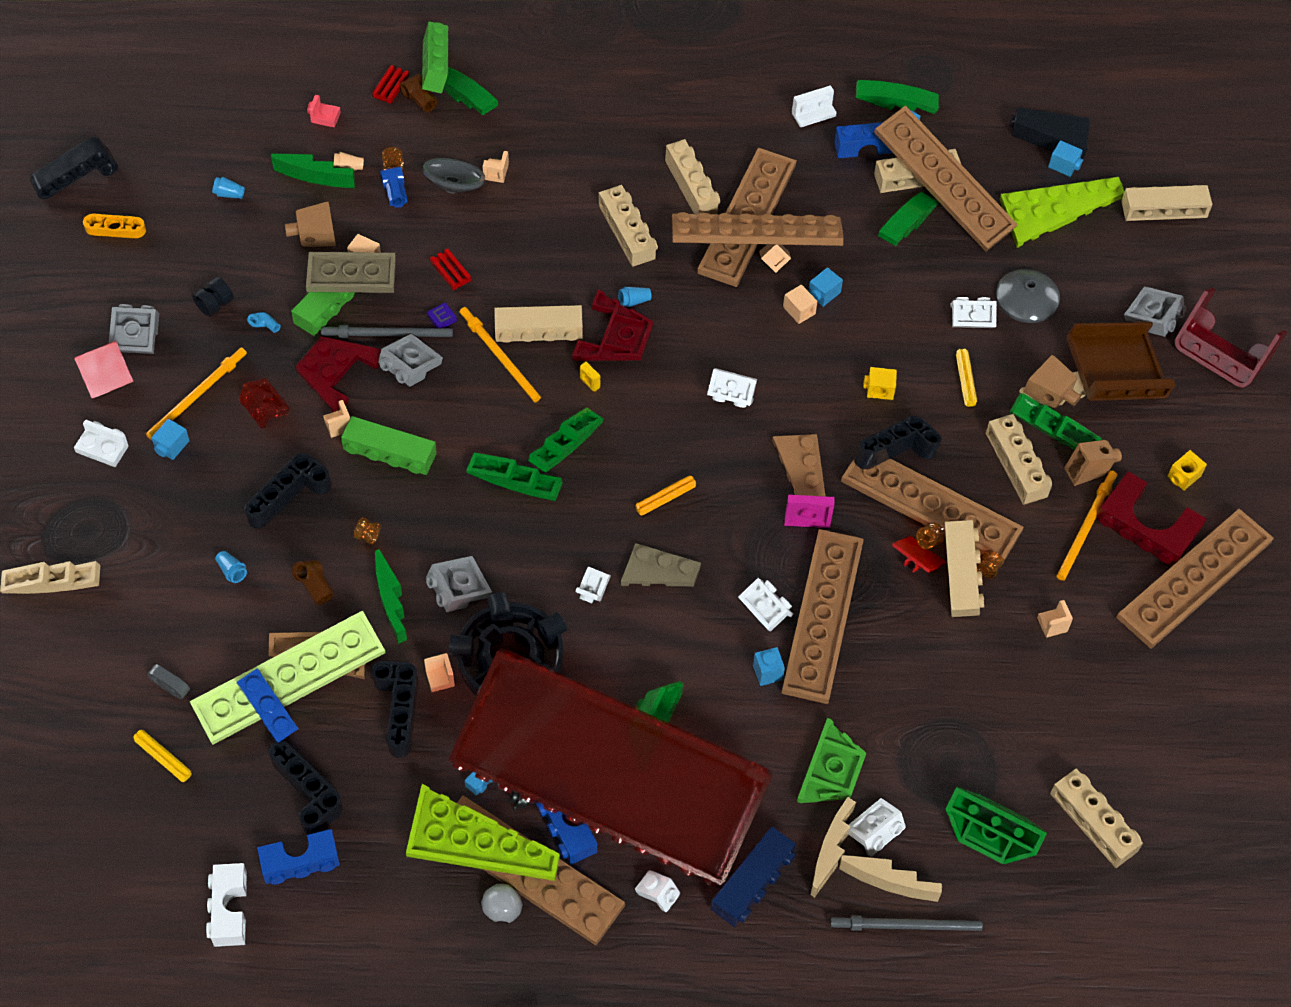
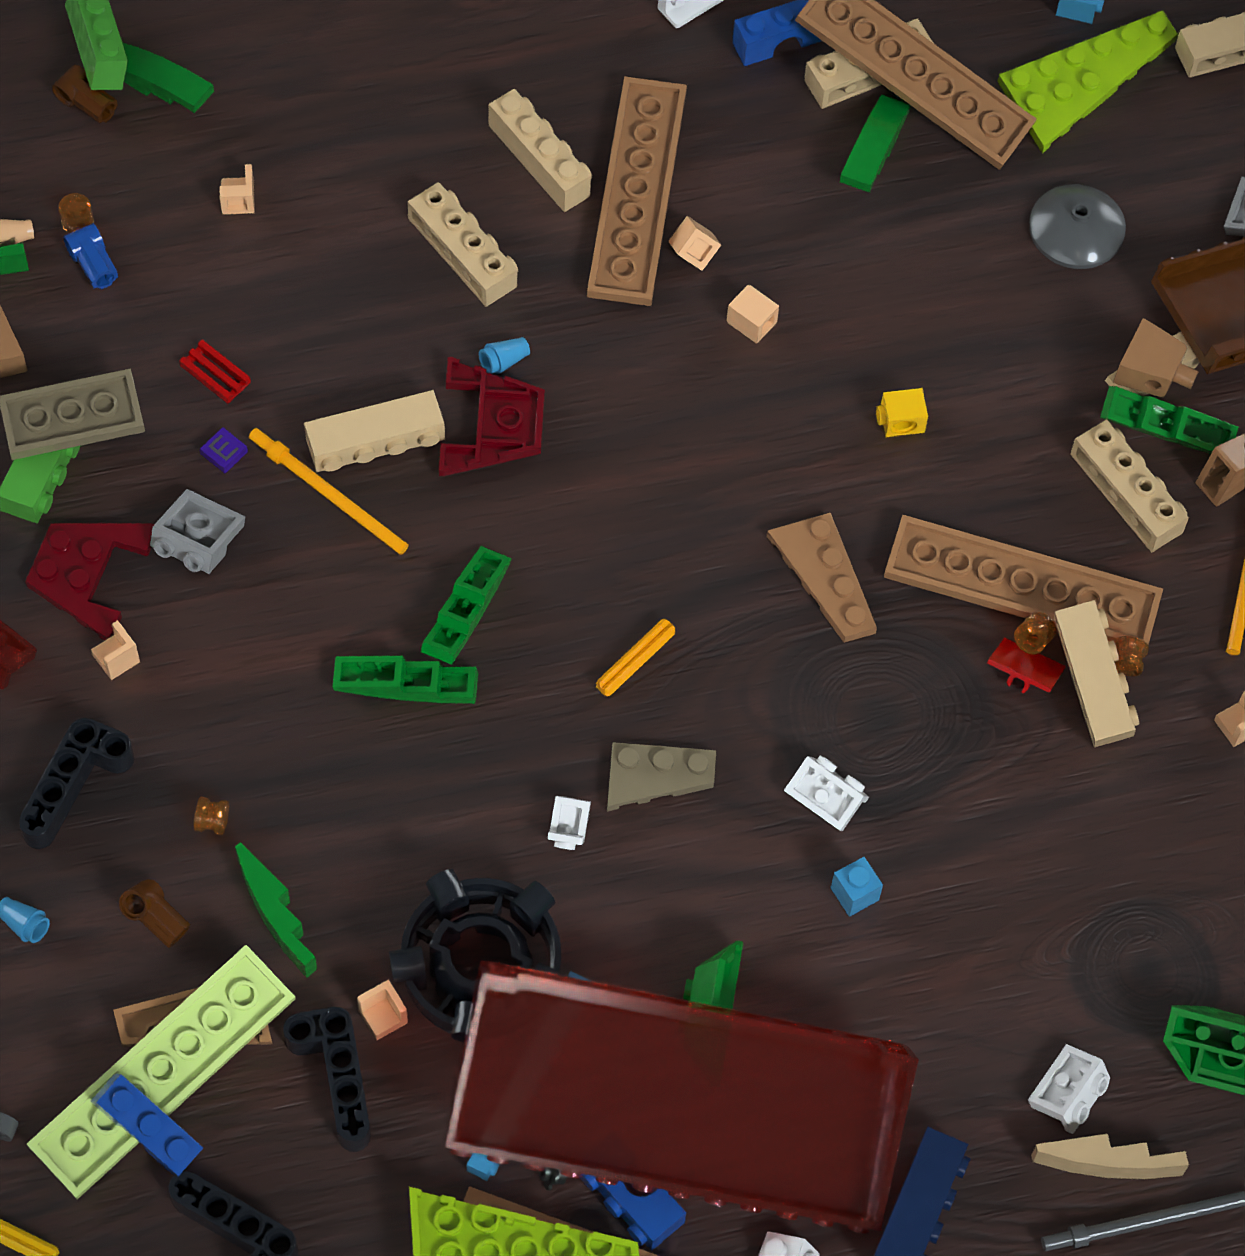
camera: 15 degrees left, 5 degrees up
dark grey bar [321,325,453,338] -> none
bright green brick [341,416,437,475] -> none
light nougat panel [347,234,381,253] -> none
red tile [373,65,409,104] -> none
dark grey dish [423,158,485,193] -> none
light grey plate [426,556,492,612] -> none
yellow tile [580,362,600,392] -> none
medium nougat plate [672,212,844,246] -> none
white bracket [707,368,757,408] -> none
medium nougat plate [781,529,864,704] -> none
dark pink tile [784,495,834,528] -> none
bright green wing [797,718,866,803] -> none
dark azure brick [808,267,843,307] -> none
tan slope [811,797,856,898] -> none
black beam [854,416,942,469] -> none
white bracket [950,297,996,328] -> none
yellow axle [956,349,977,407] -> none

